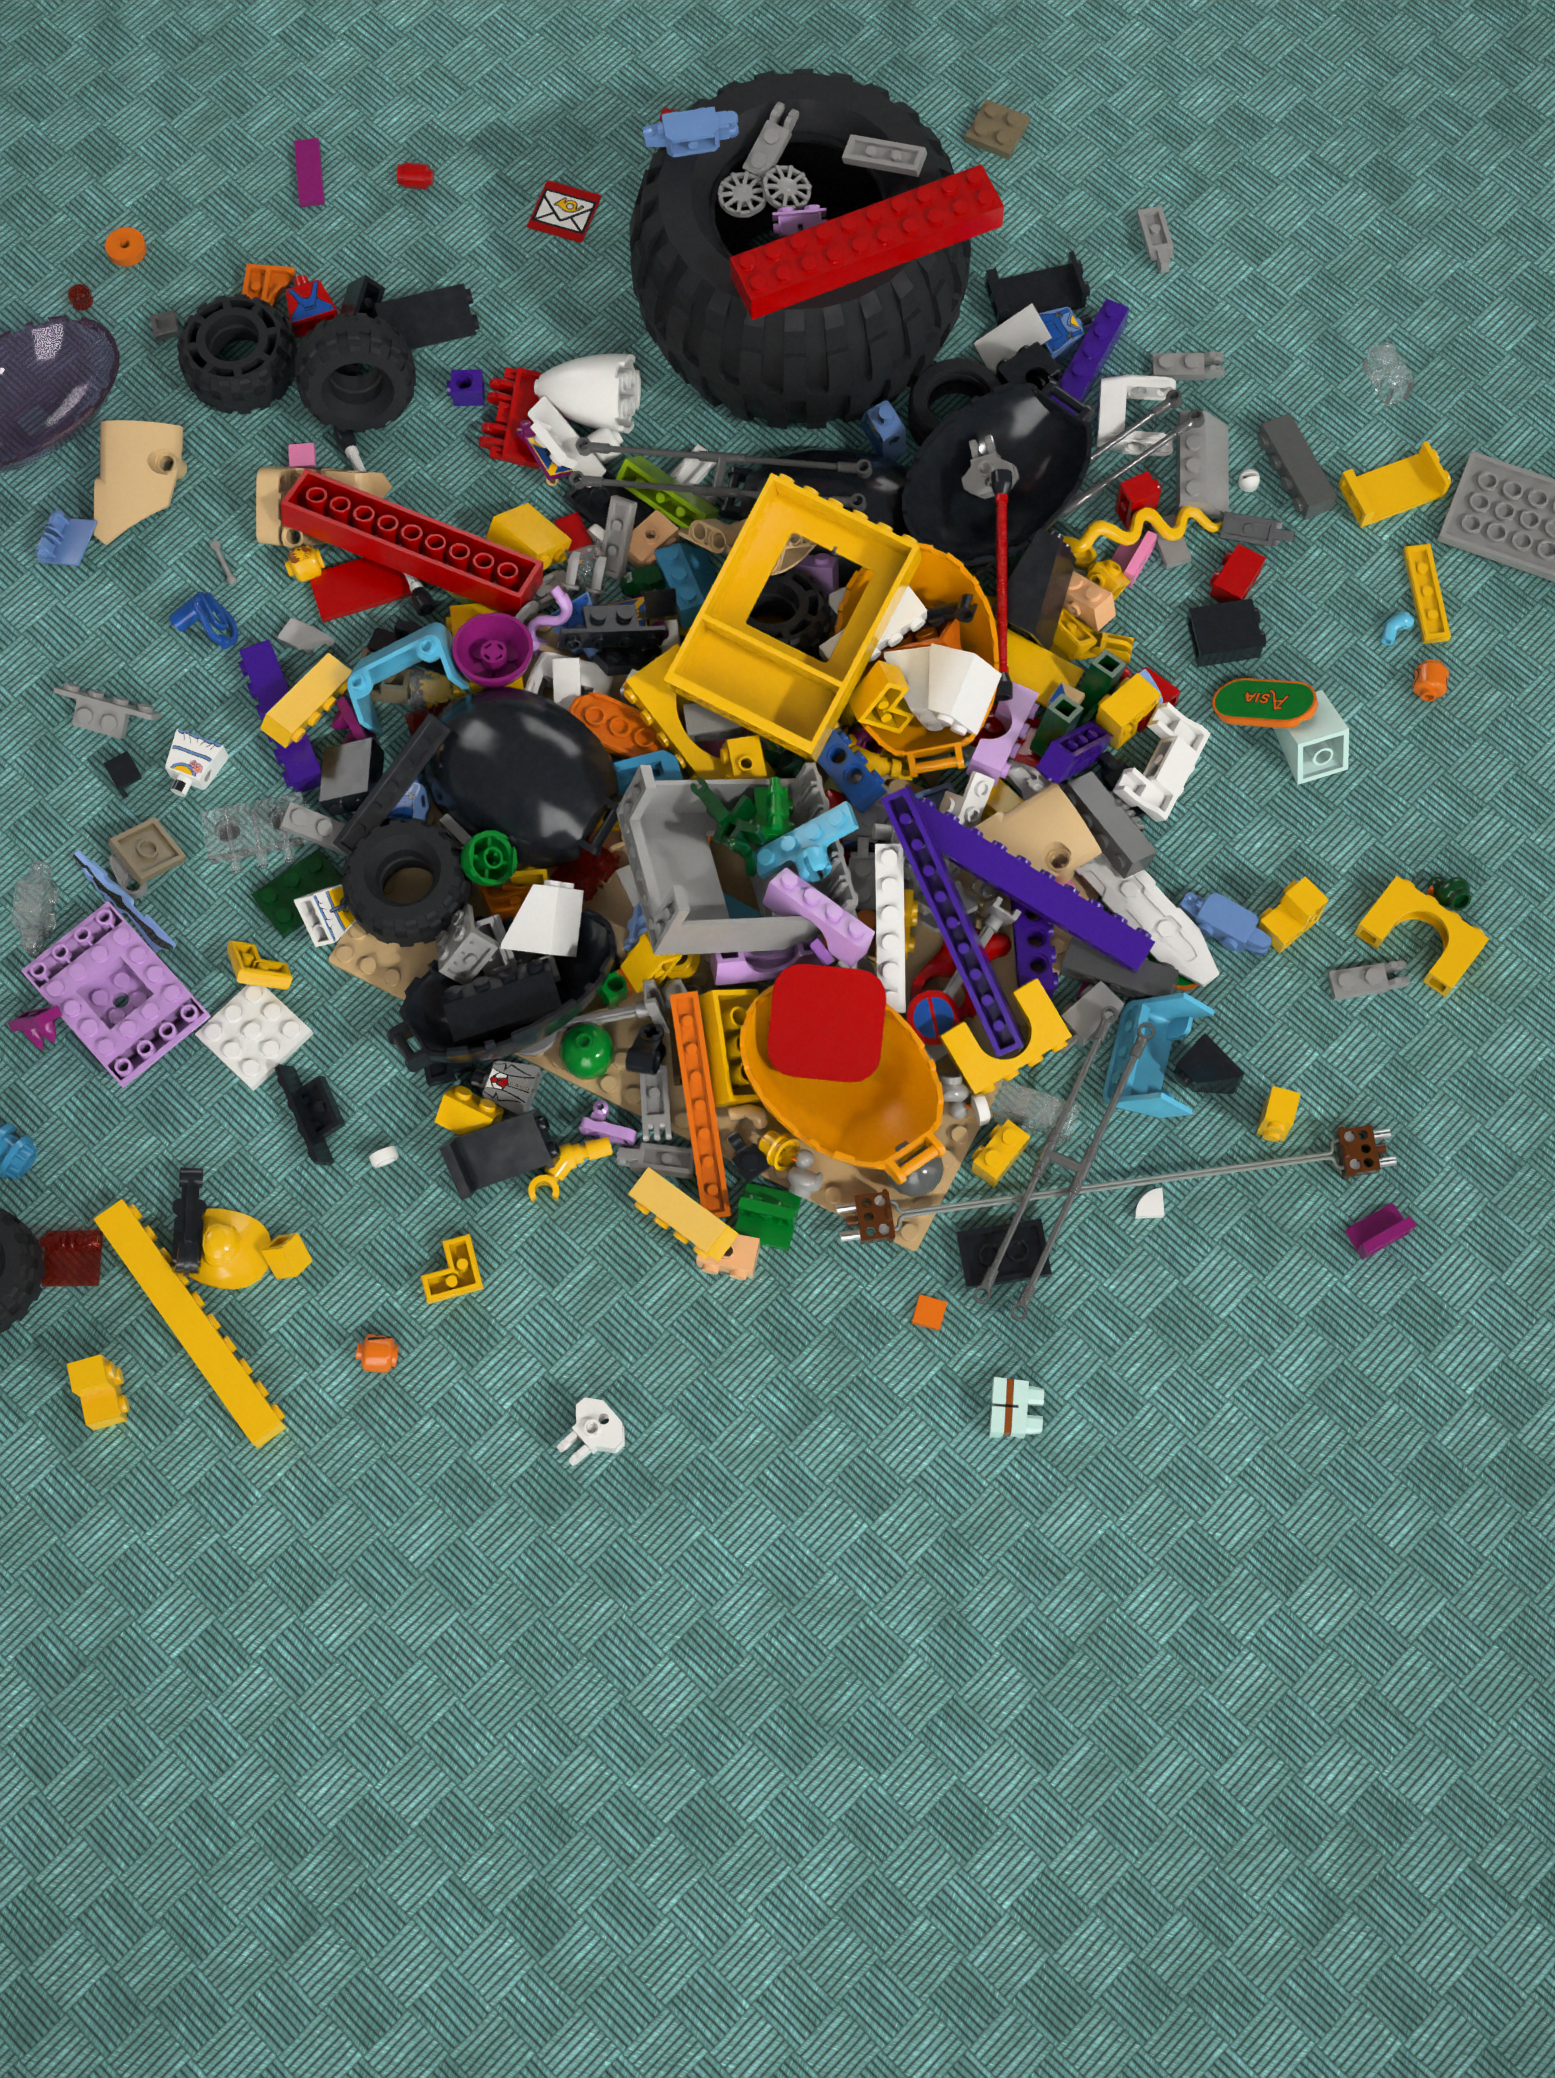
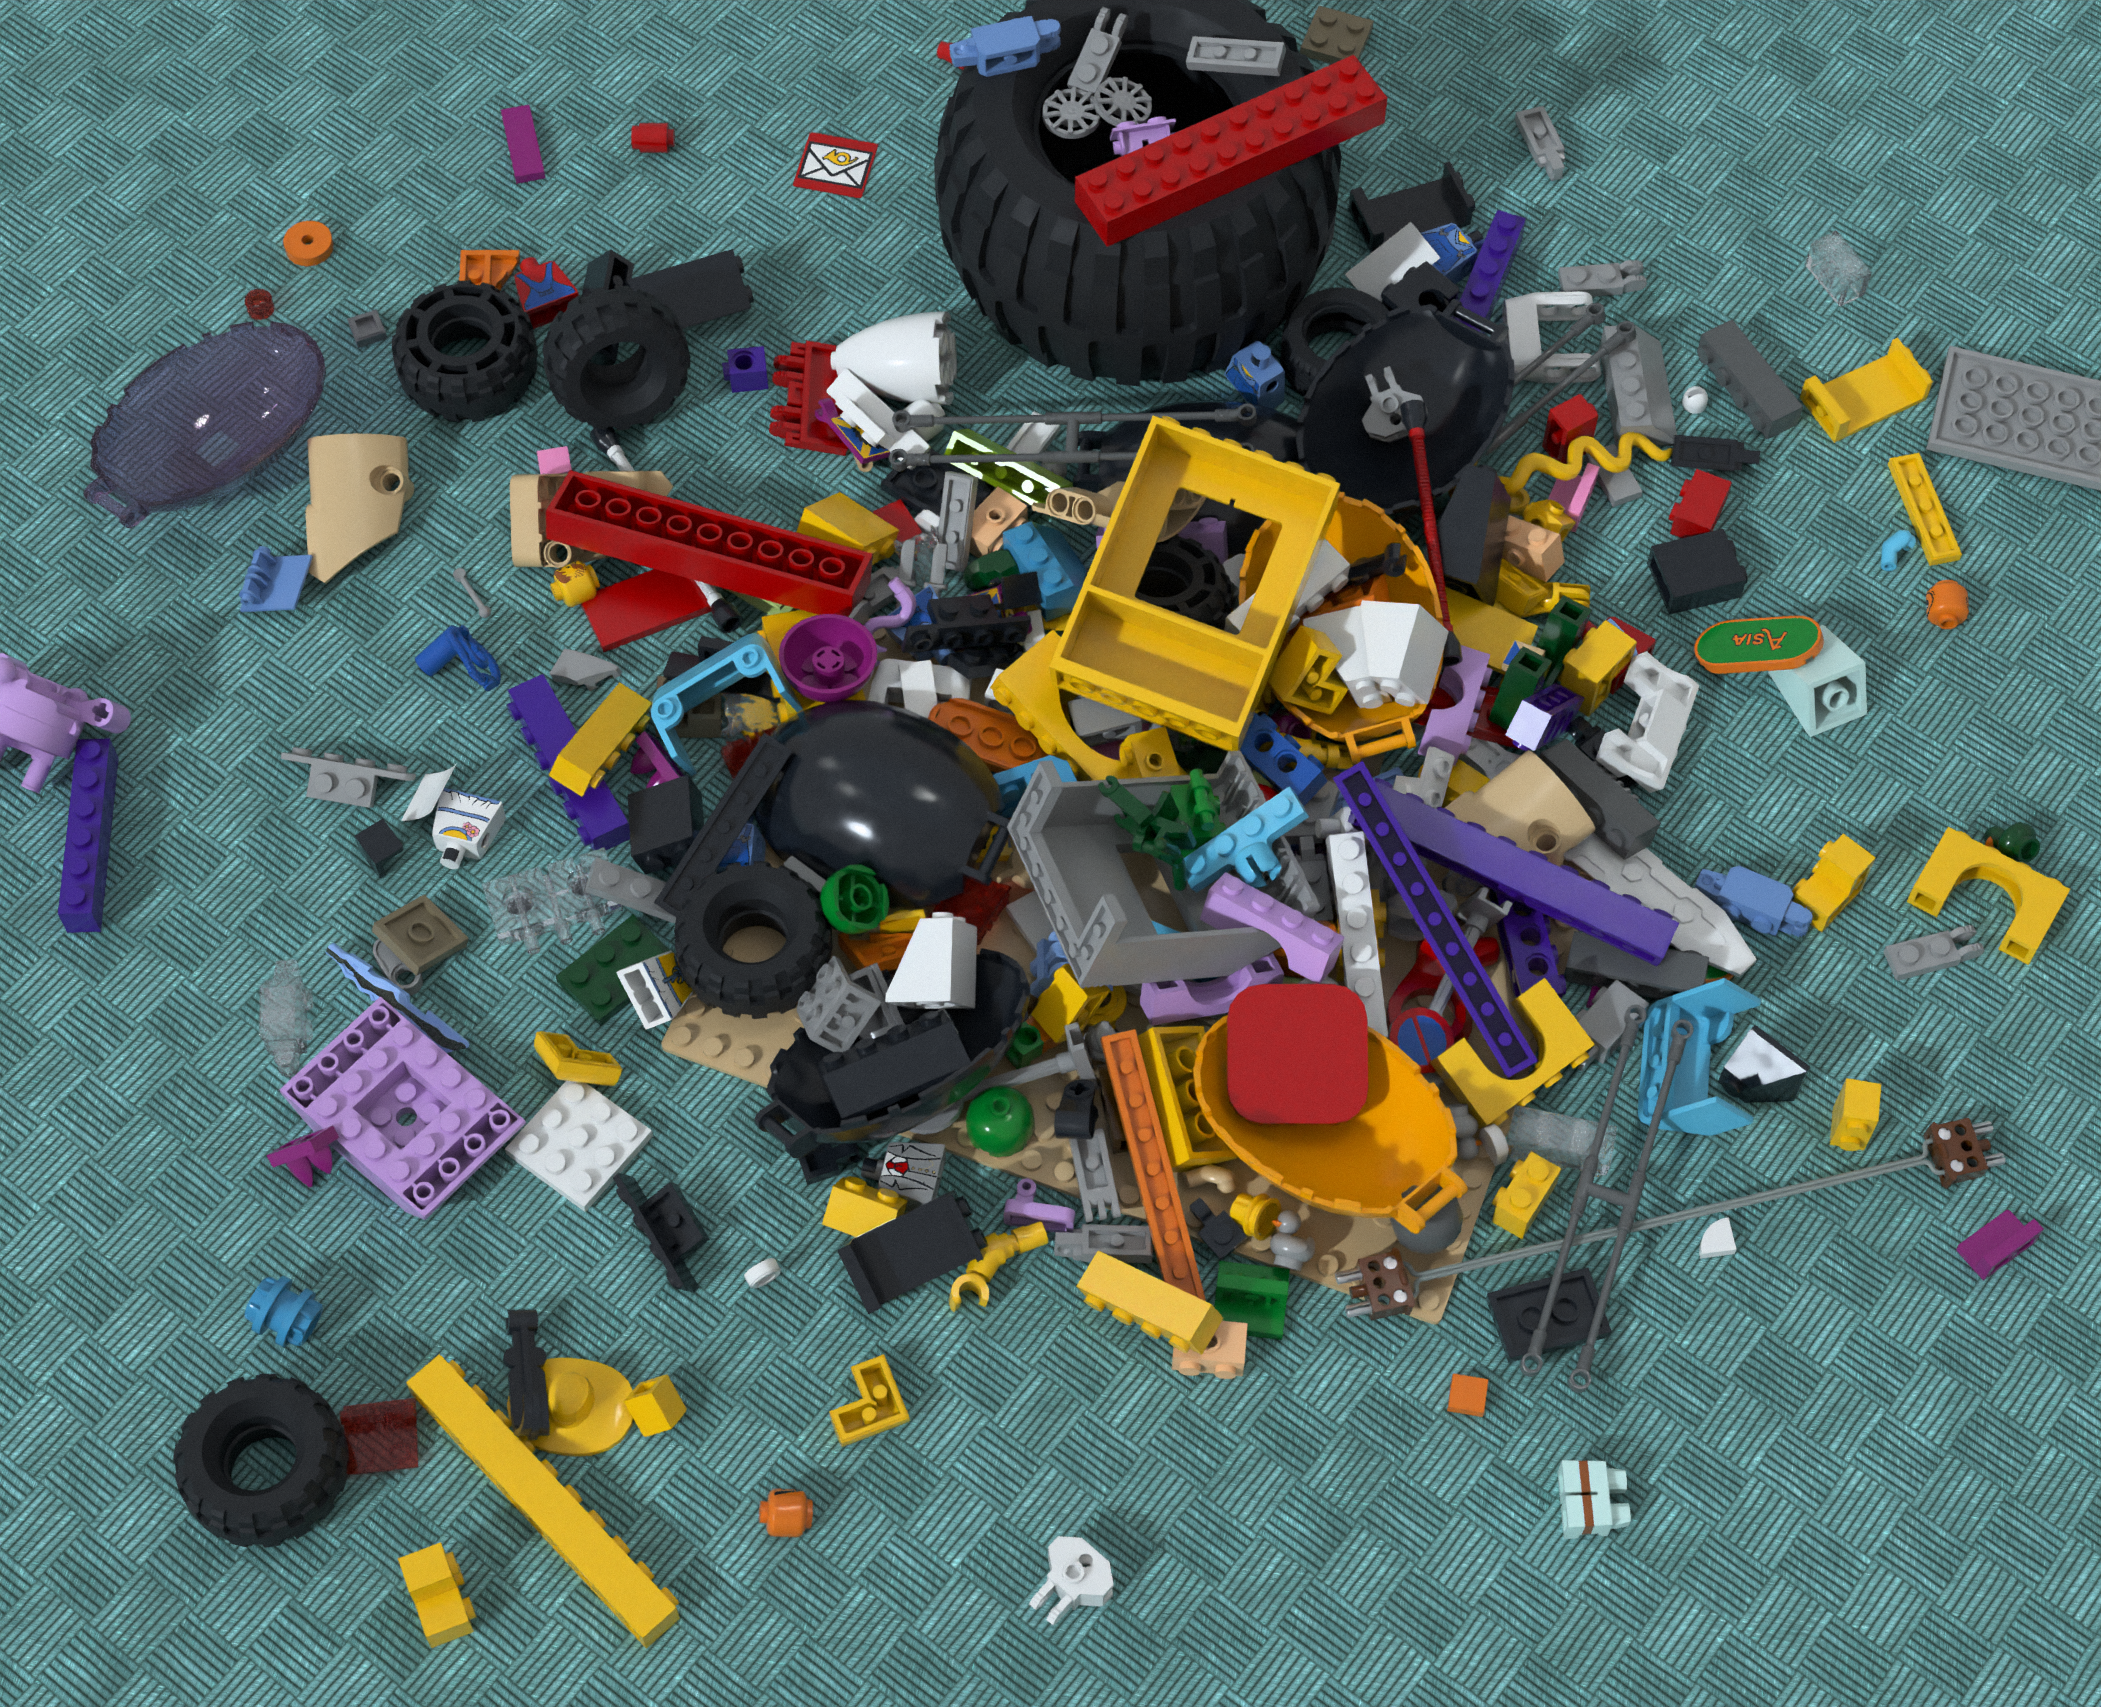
camera: 10 degrees left, 10 degrees down
medium lavender tile [809,938,835,966] -> none
none -> white sticker [401,763,457,821]

